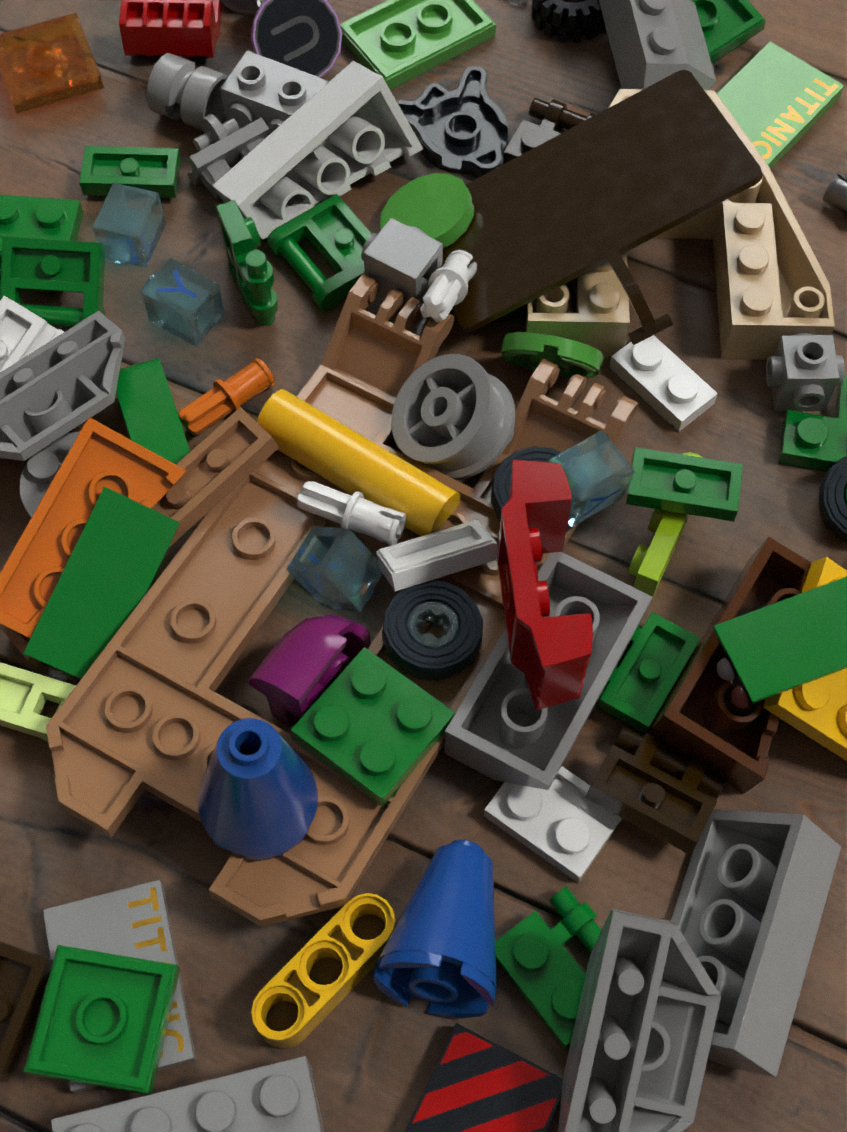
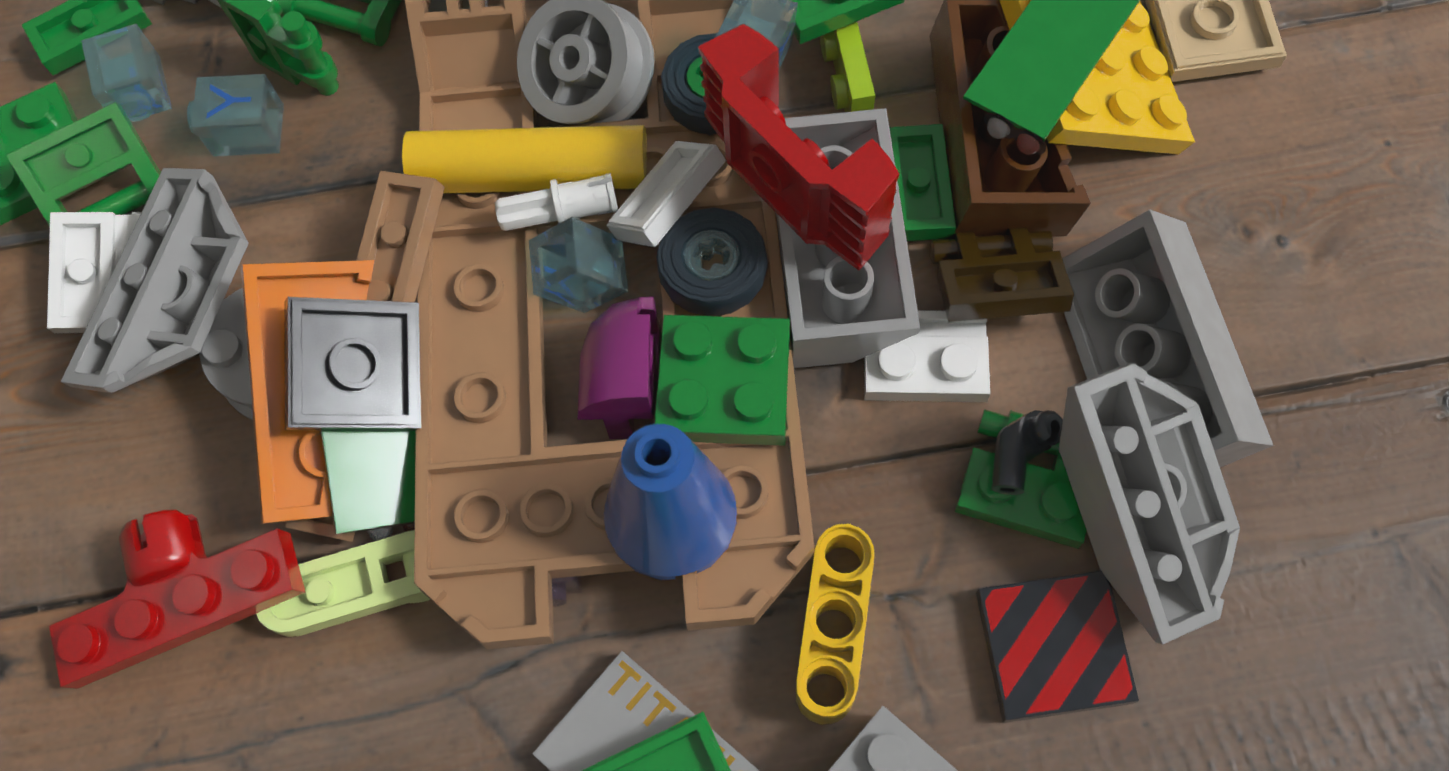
camera: 30 degrees left, 5 degrees up
green beam [116,358,190,464] -> none
orange axle [178,358,275,435] -> none
blue cone [373,840,497,1019] -> none
none -> tile [284,297,421,431]
none -> black arm [991,410,1063,495]

